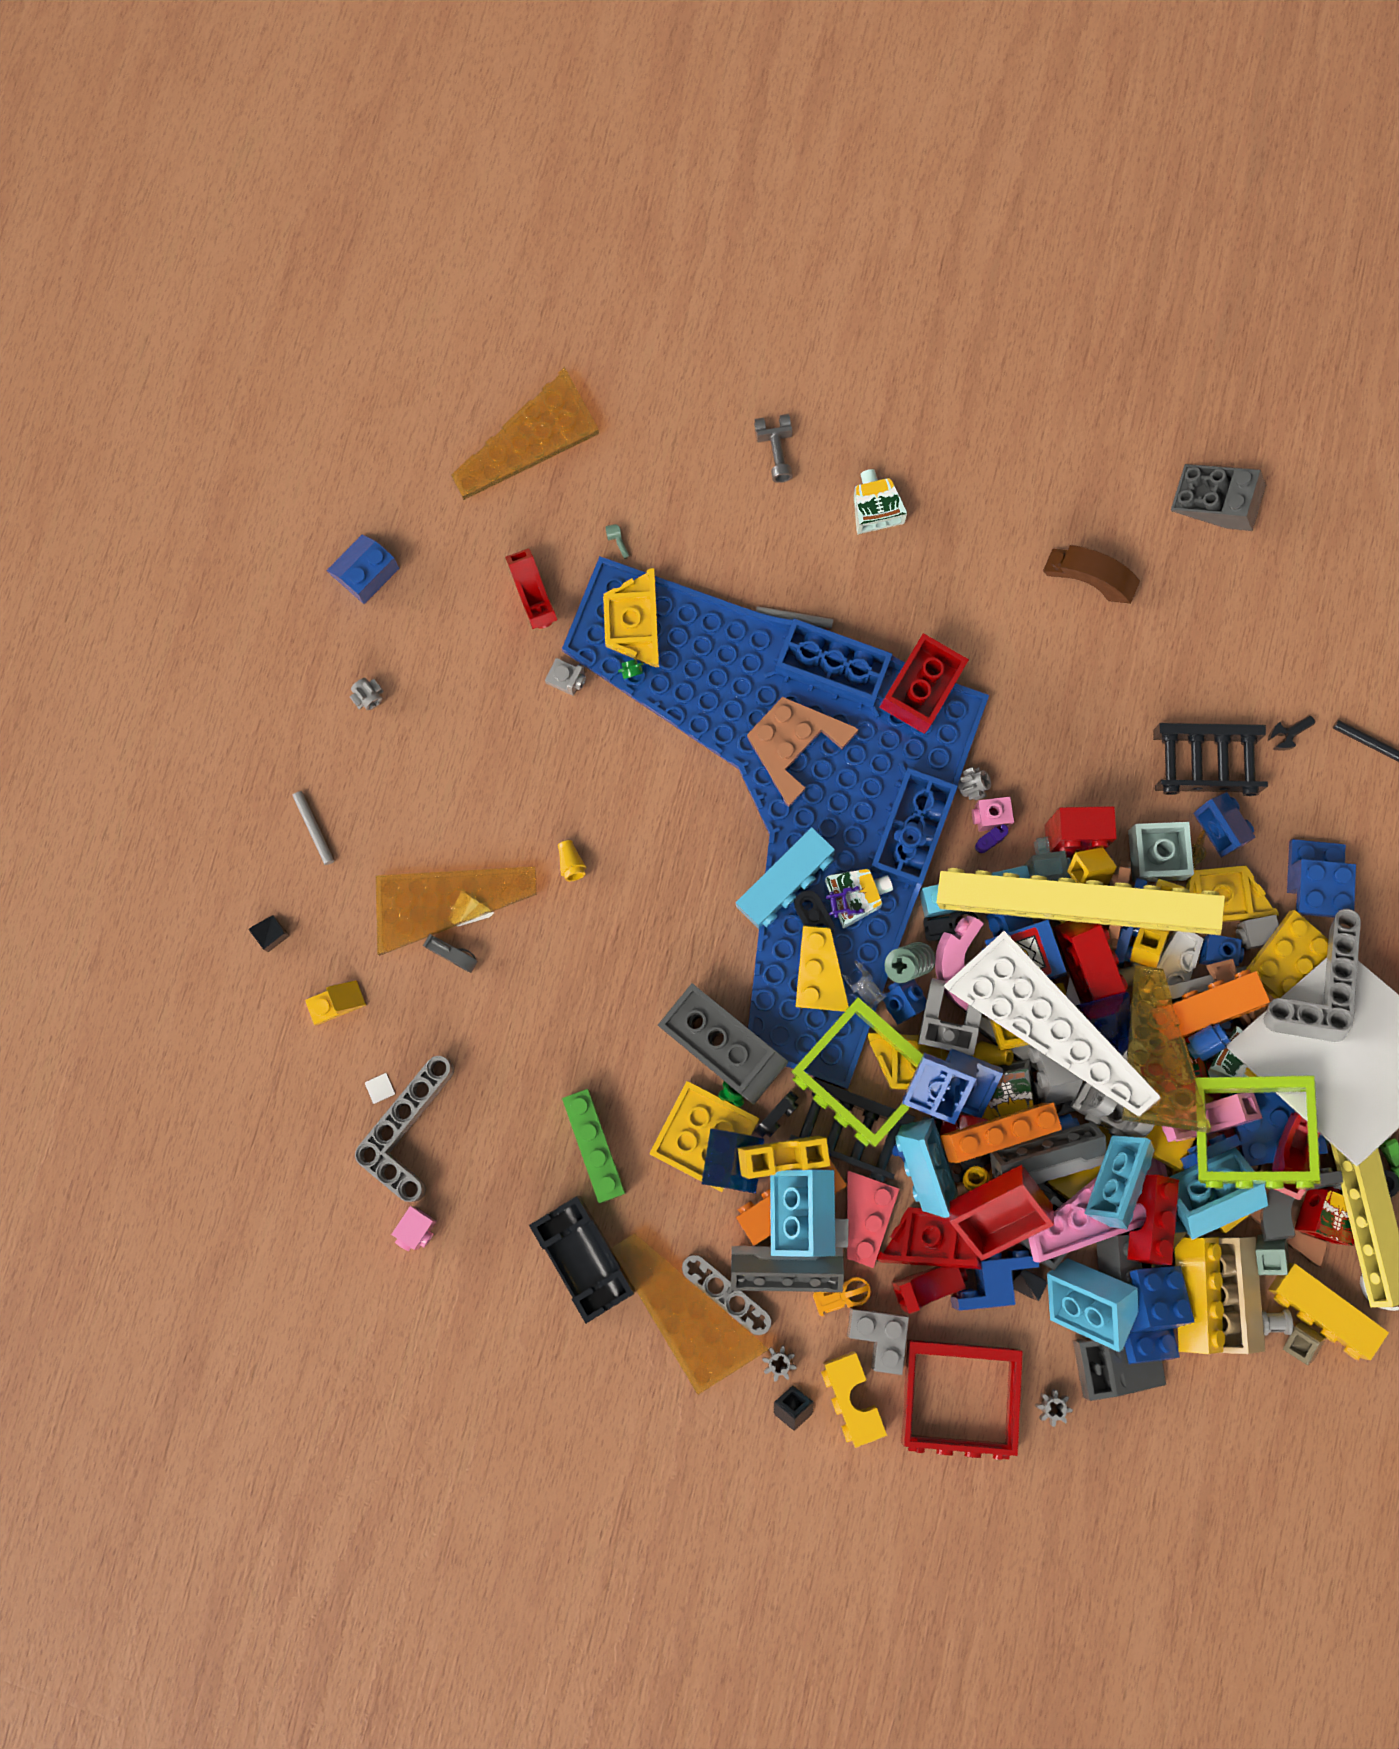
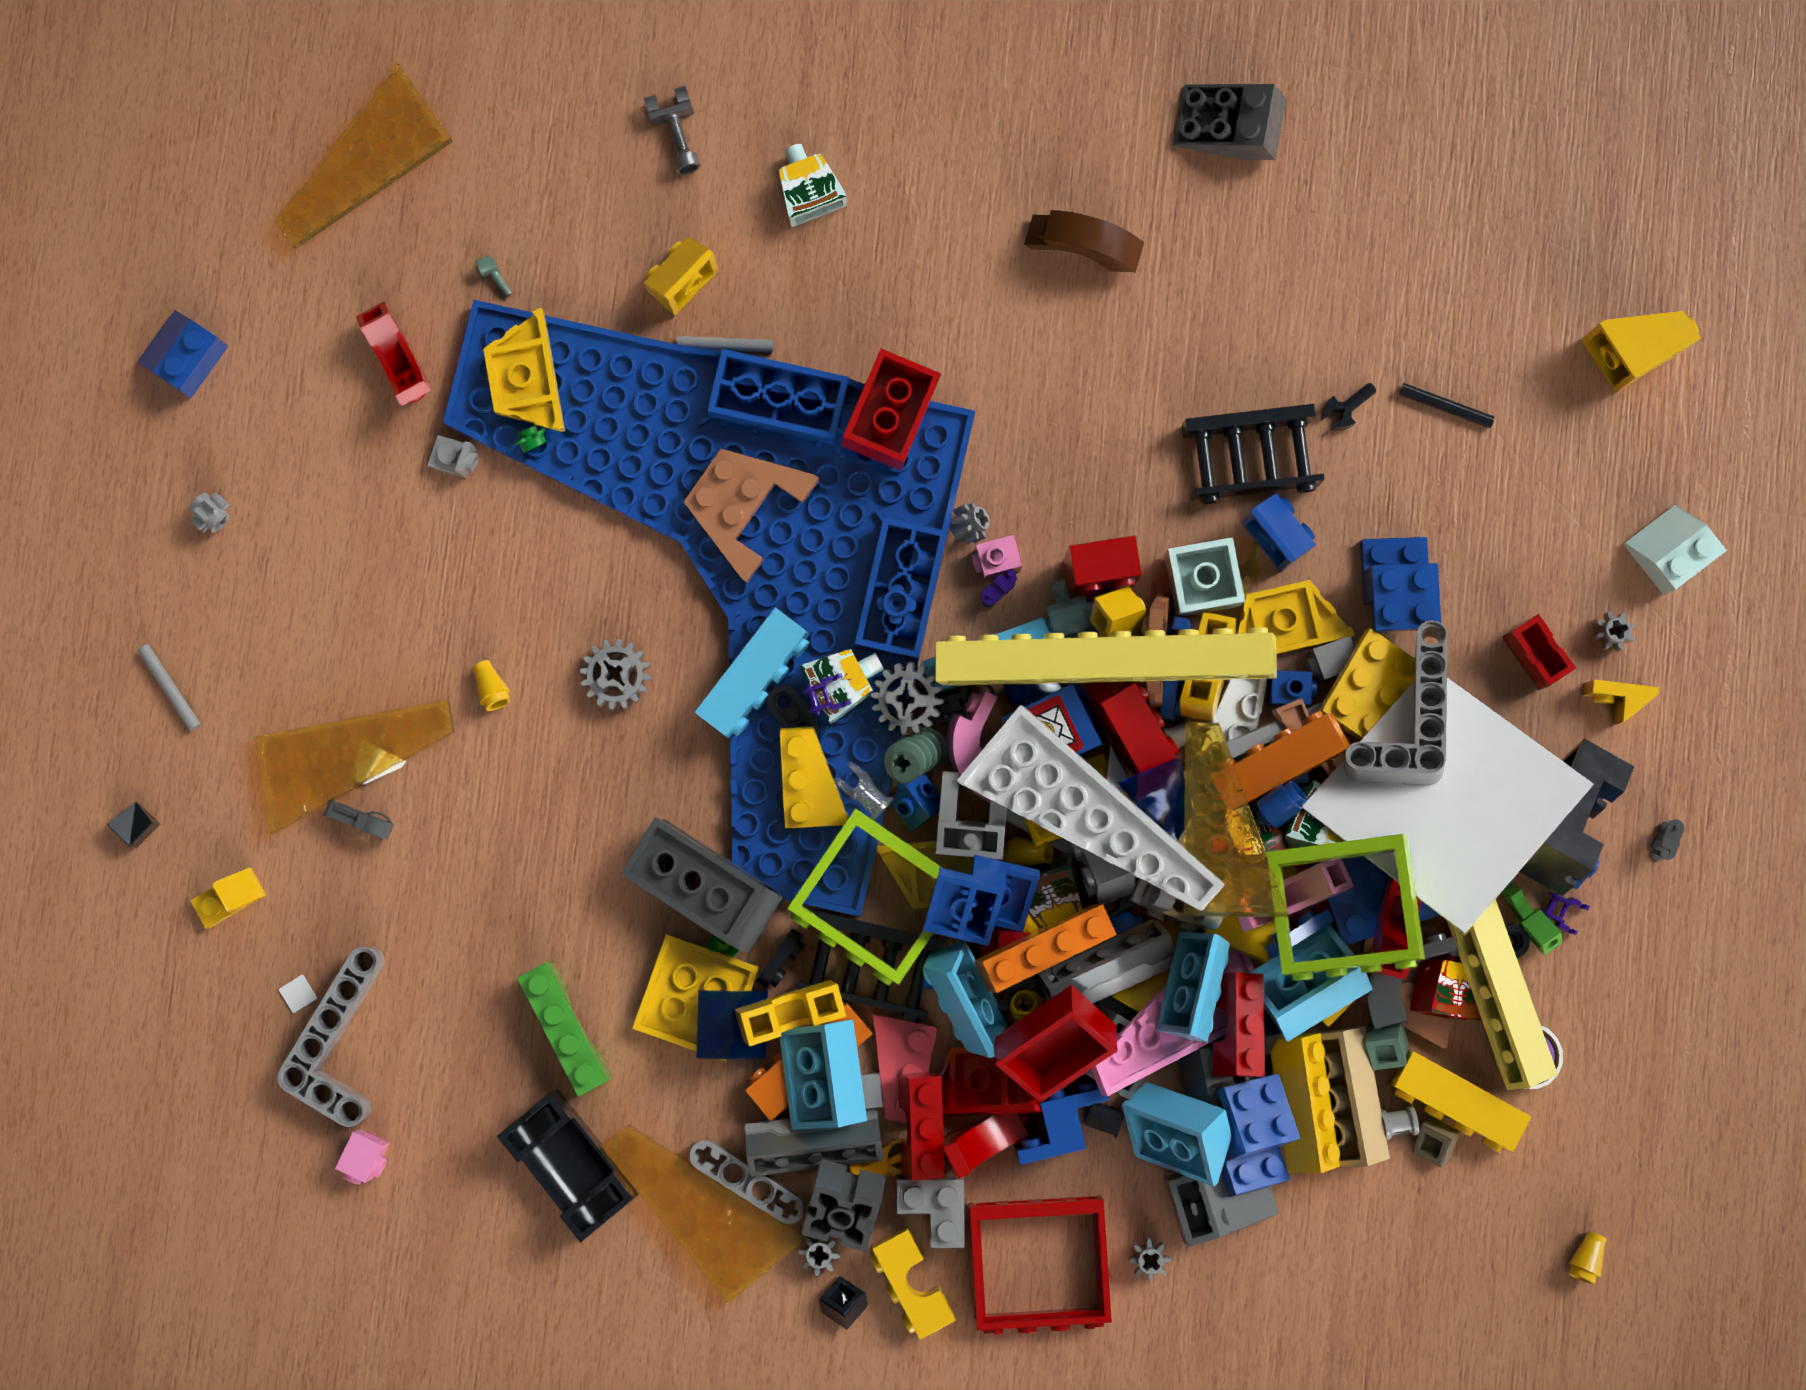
camera: 10 degrees left, 5 degrees up
none -> light grey gear [580,639,652,711]
none -> yellow slope [644,237,718,317]
none -> dark grey brick [801,1159,886,1252]
none -> light grey gear [871,662,944,735]
none -> red arch [899,1072,945,1181]

